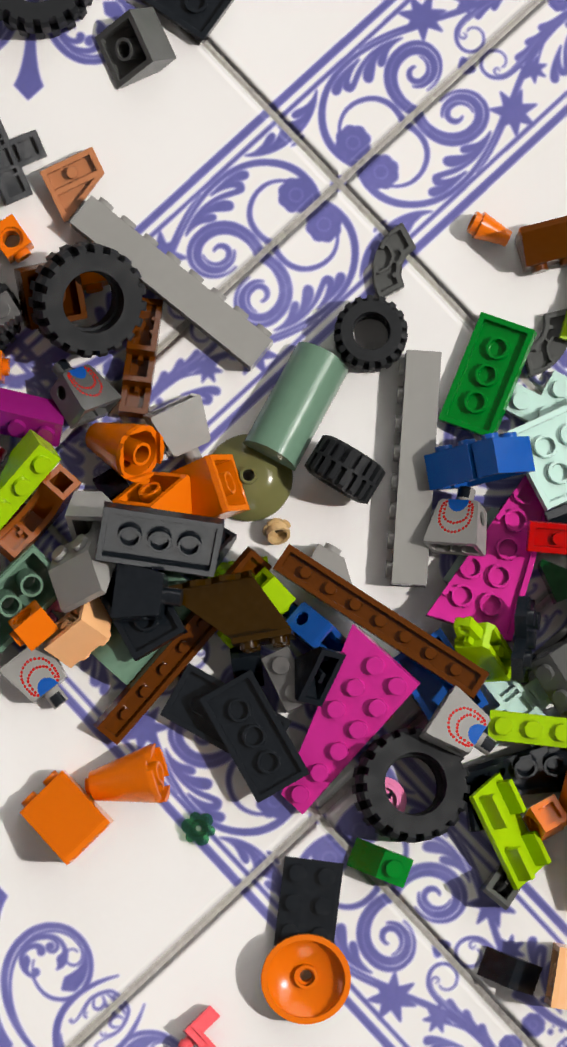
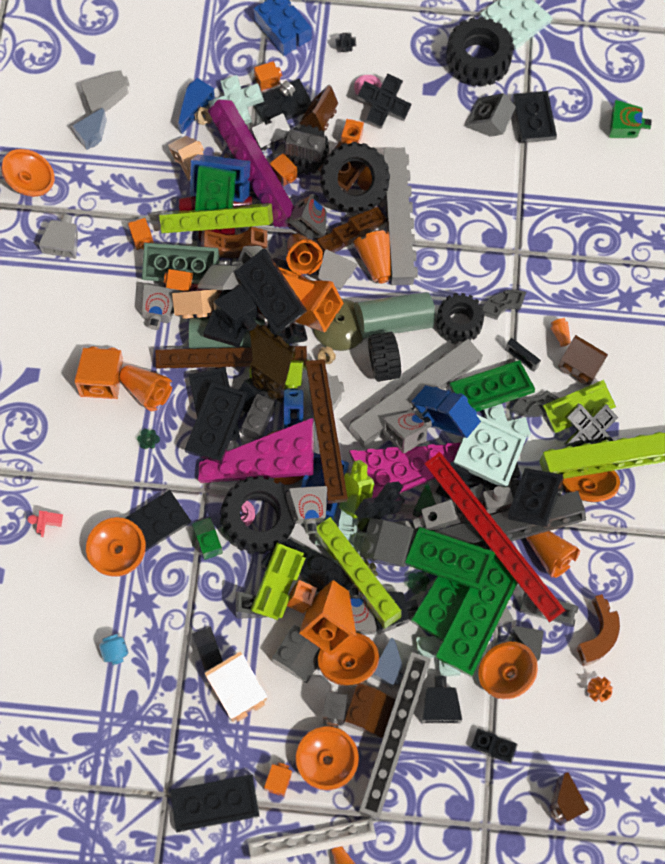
camera: 45 degrees right, 15 degrees down
nougat wing [40,147,105,223] -> none
black slope [295,646,346,707] -> none
none -> orange cone [353,230,392,284]
none -> black tile [505,337,541,372]

